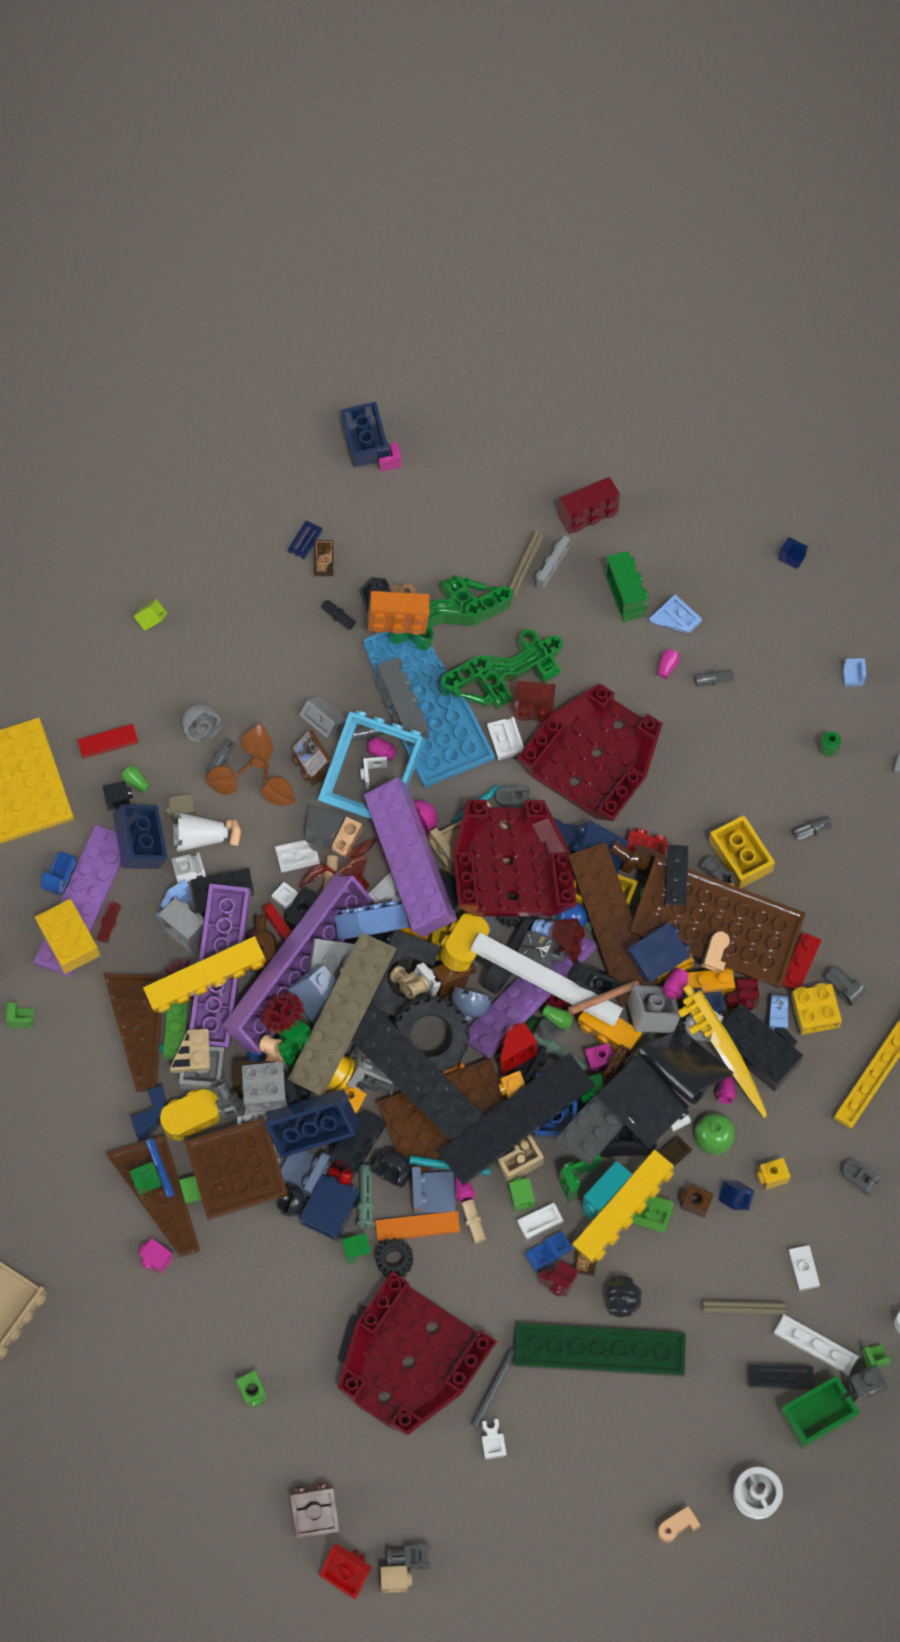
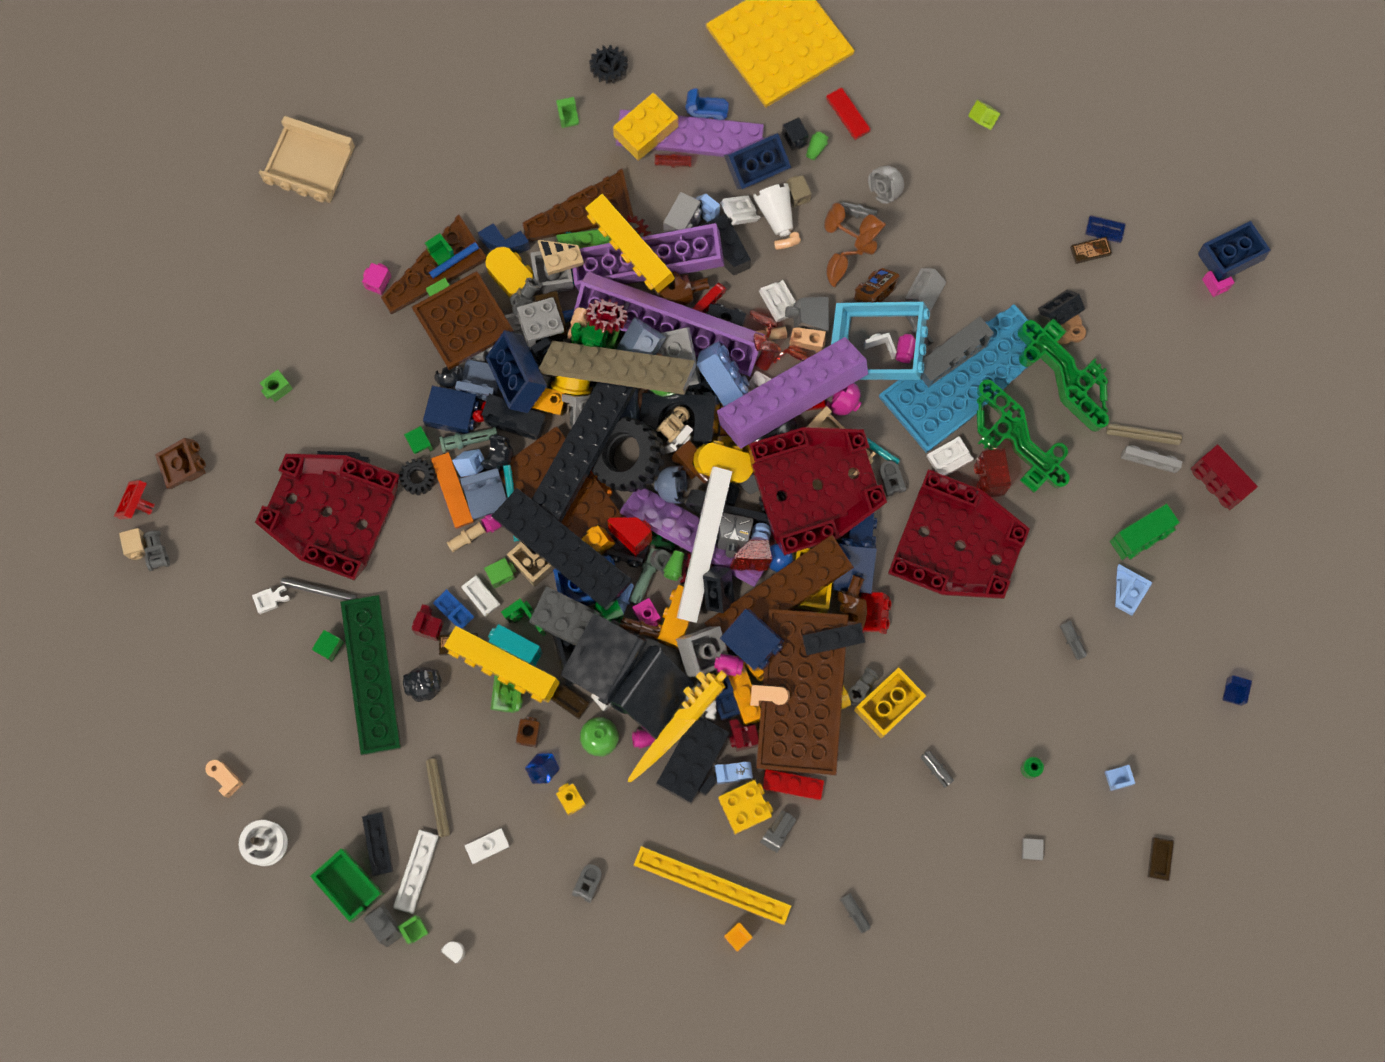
camera: 75 degrees right, 10 degrees up
white plate [271,882,298,910] -> none
black axle [321,600,356,630] -> none
orange brick [368,591,429,635] -> none
nougat bar [568,980,639,1015] -> none
dark pink cone [657,649,680,679] -> none
none -> green panel [312,630,344,662]
none -> light blue panel [452,449,485,477]

